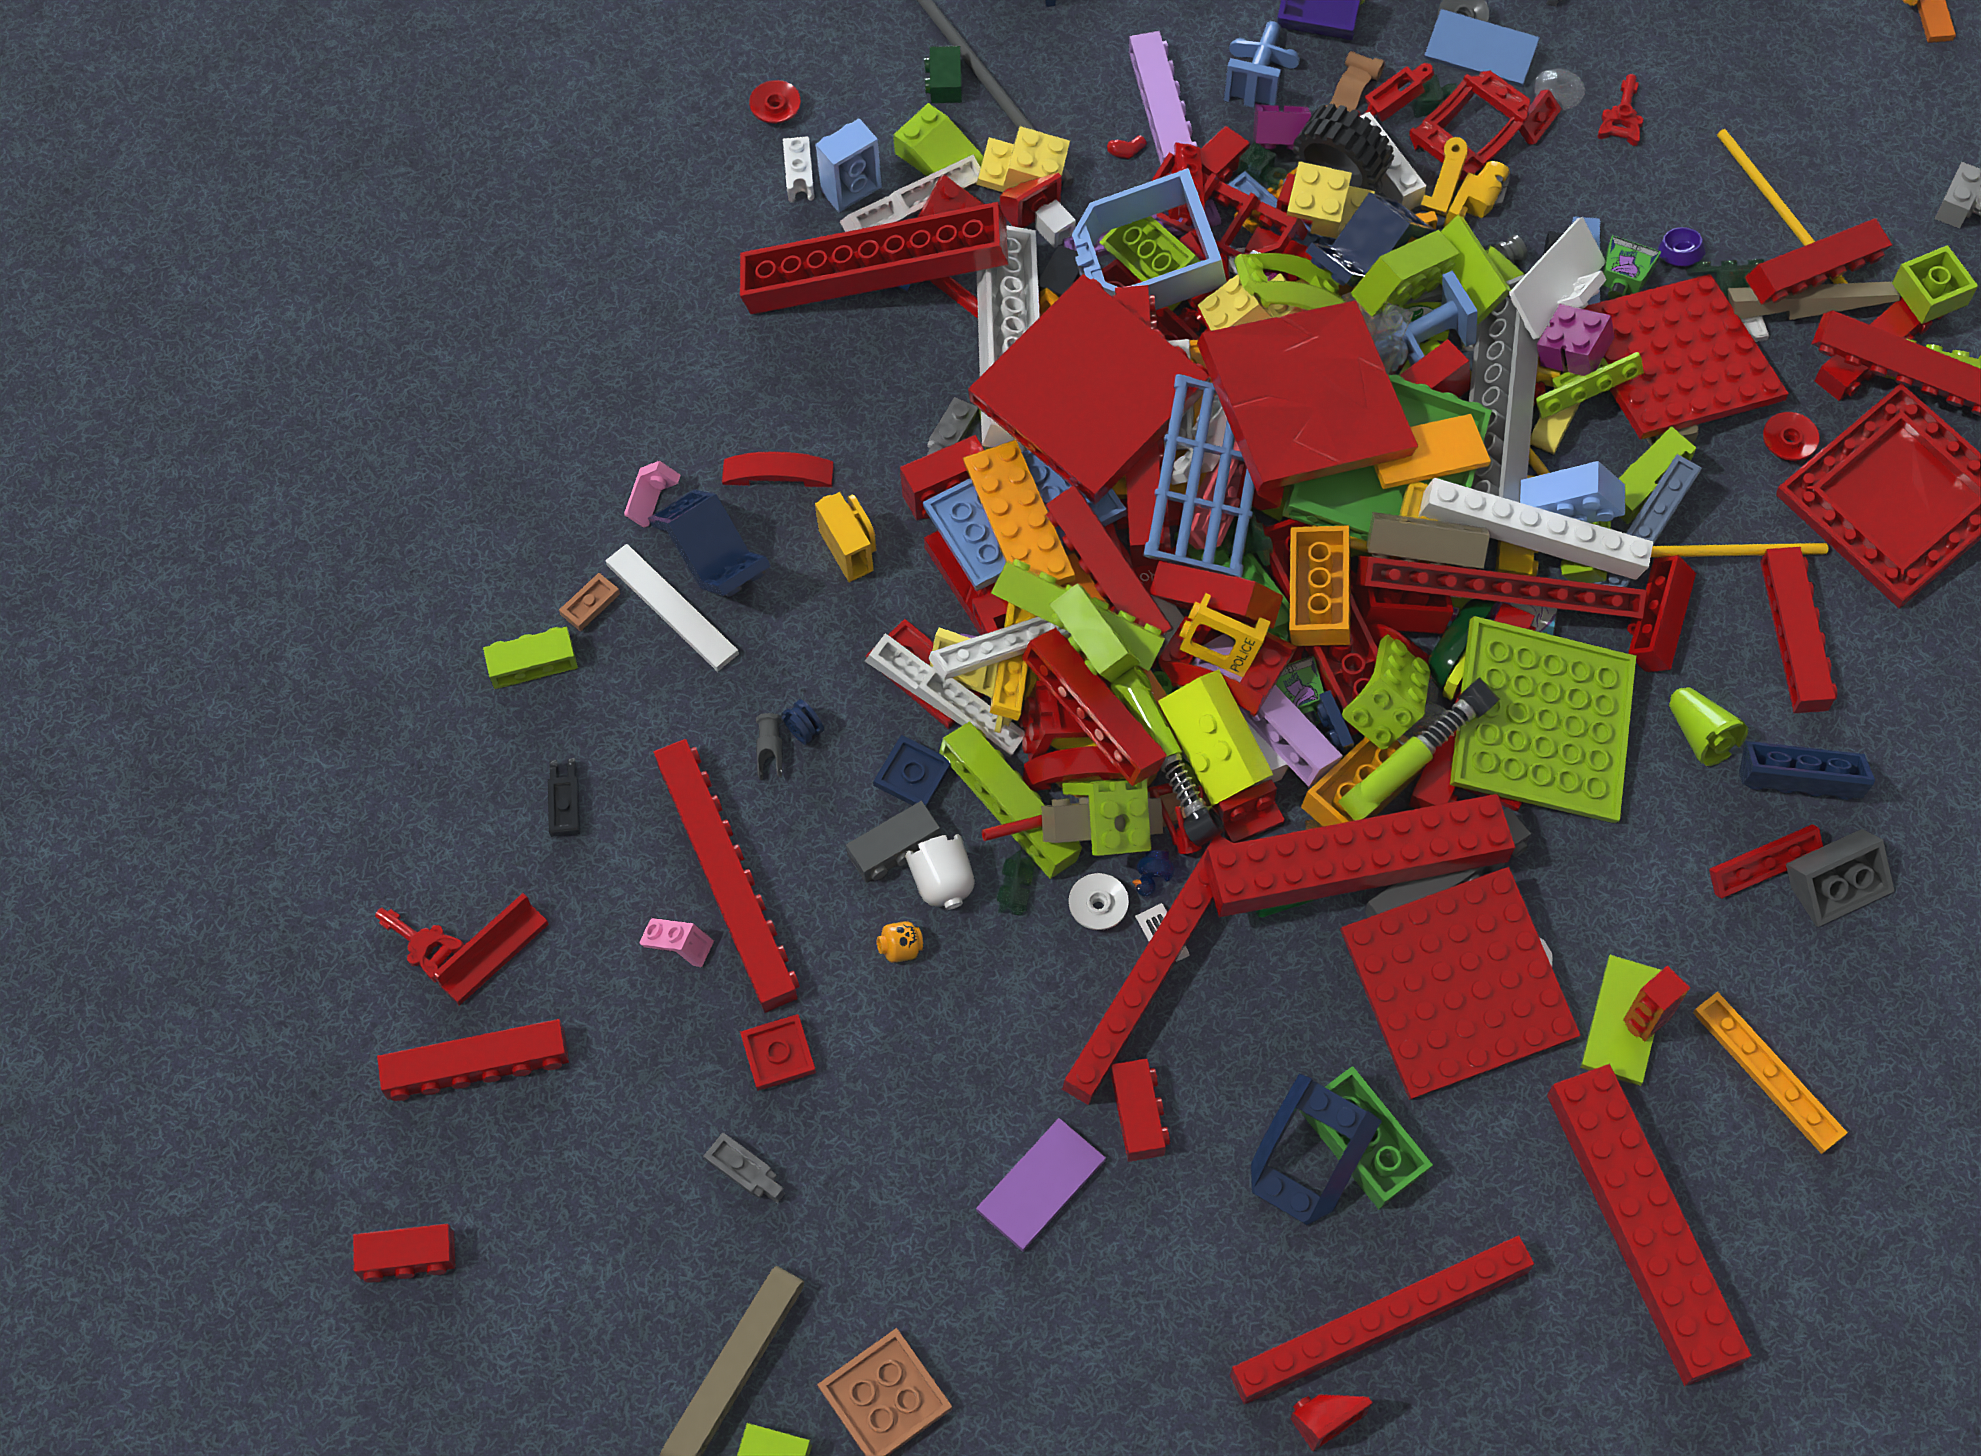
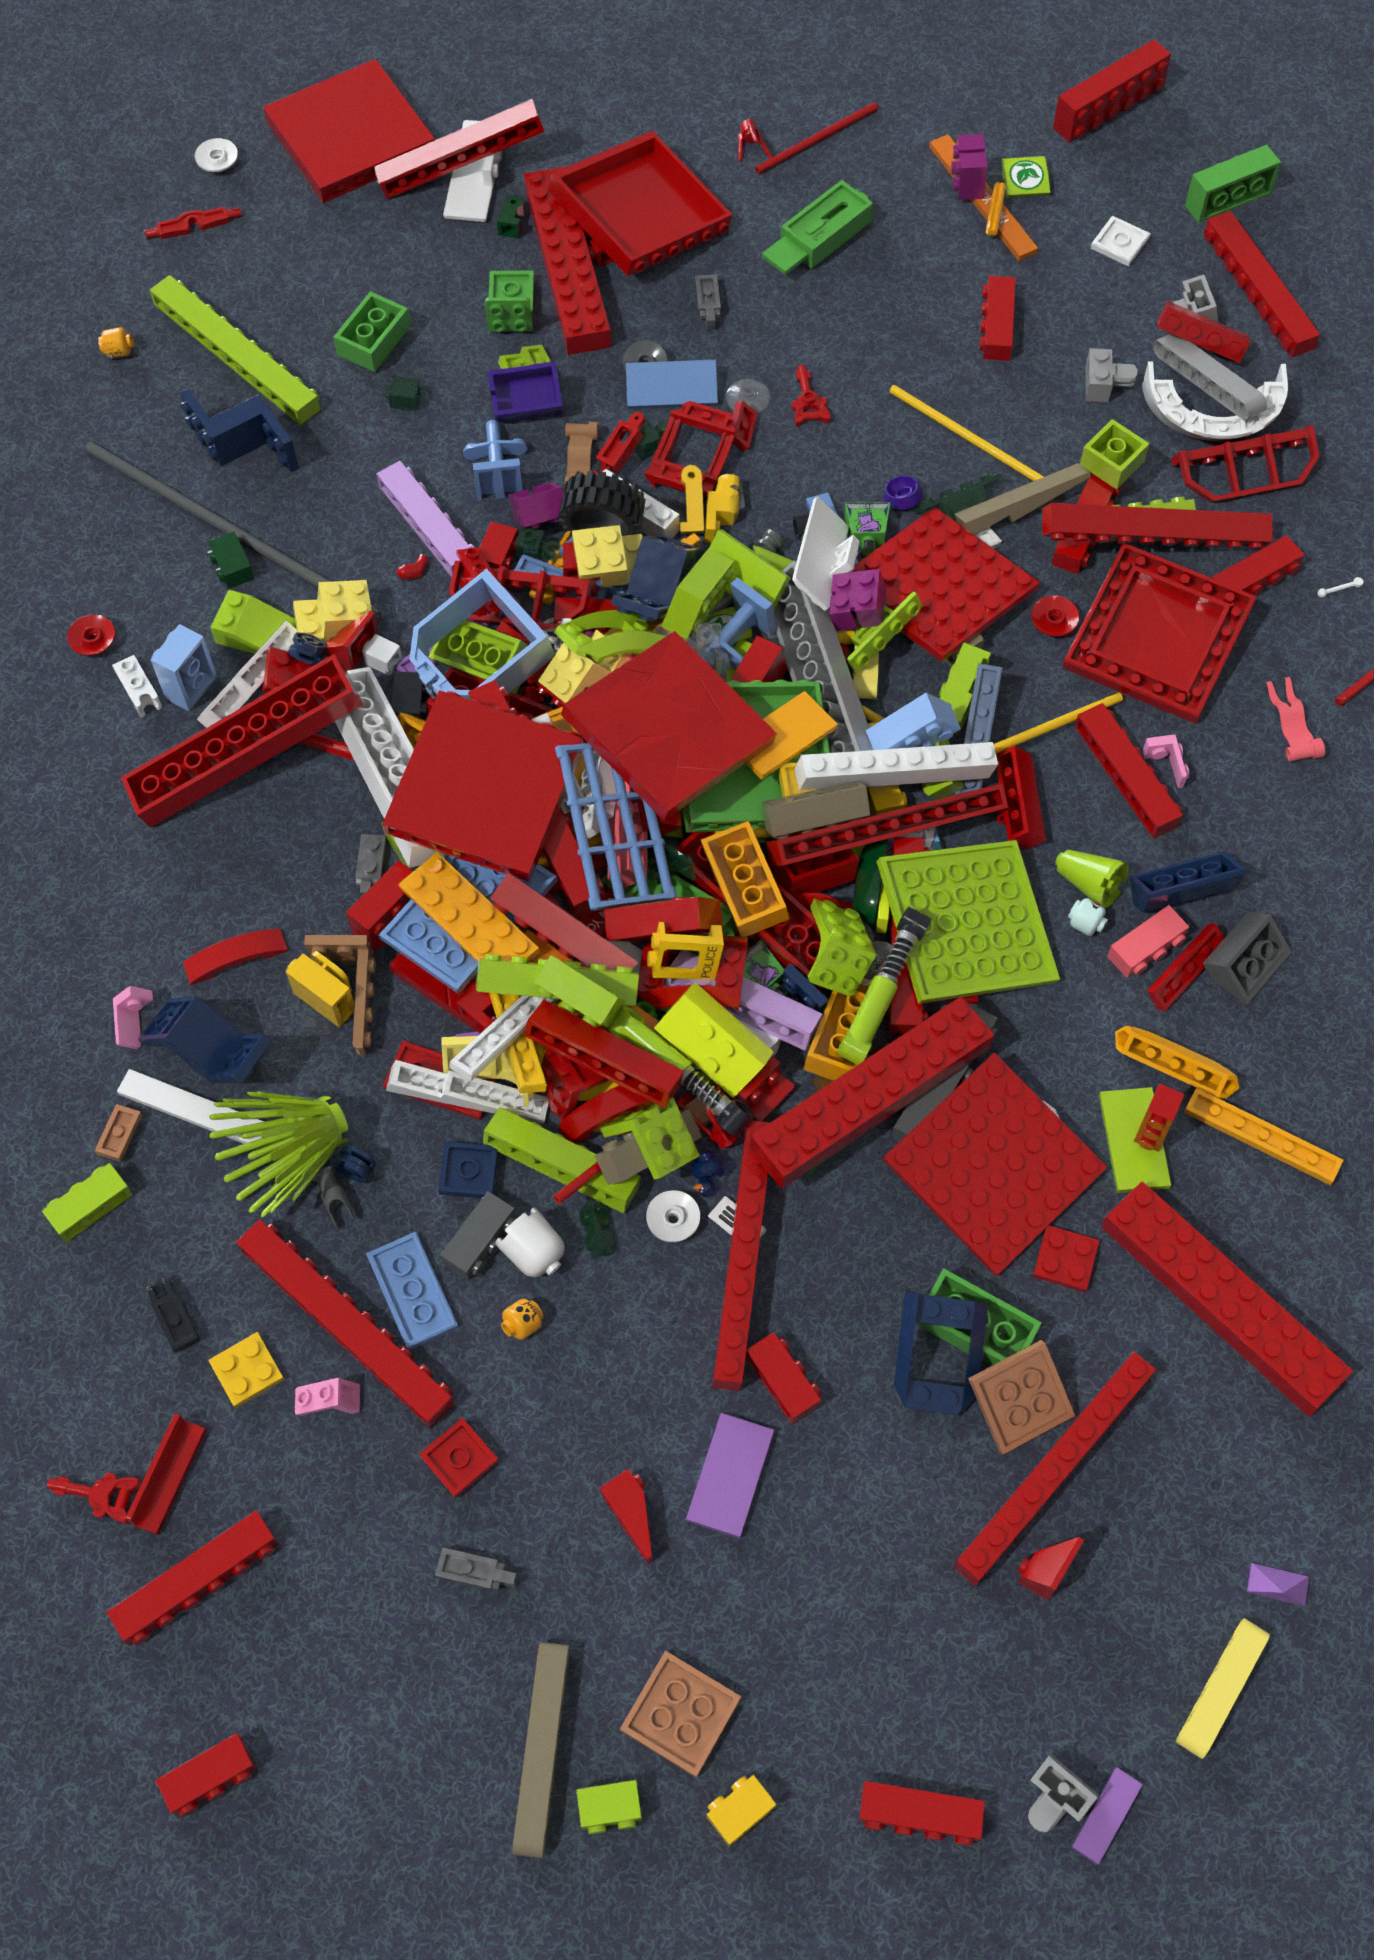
camera: 25 degrees left, 0 degrees up
red brick [1745,218,1892,305] -> none
none -> yellow plate [208,1332,284,1409]
none -> lime plant [209,1091,348,1217]
none -> dark blue wheel [288,632,326,665]
none -> medium nougat bracket [304,935,376,1055]
none -> medium blue tile [366,1232,459,1350]
none -> red slope [600,1469,652,1565]
none -> nougat plate [968,1340,1075,1454]
none -> red brick [979,276,1016,361]
none -> red plate [1033,1225,1099,1293]
none -> light aqua head [1068,898,1108,936]
none -> coral brick [1107,905,1189,978]
none -> light orange brick [1115,1026,1239,1099]
none -> bright pink bracket [1143,734,1189,789]

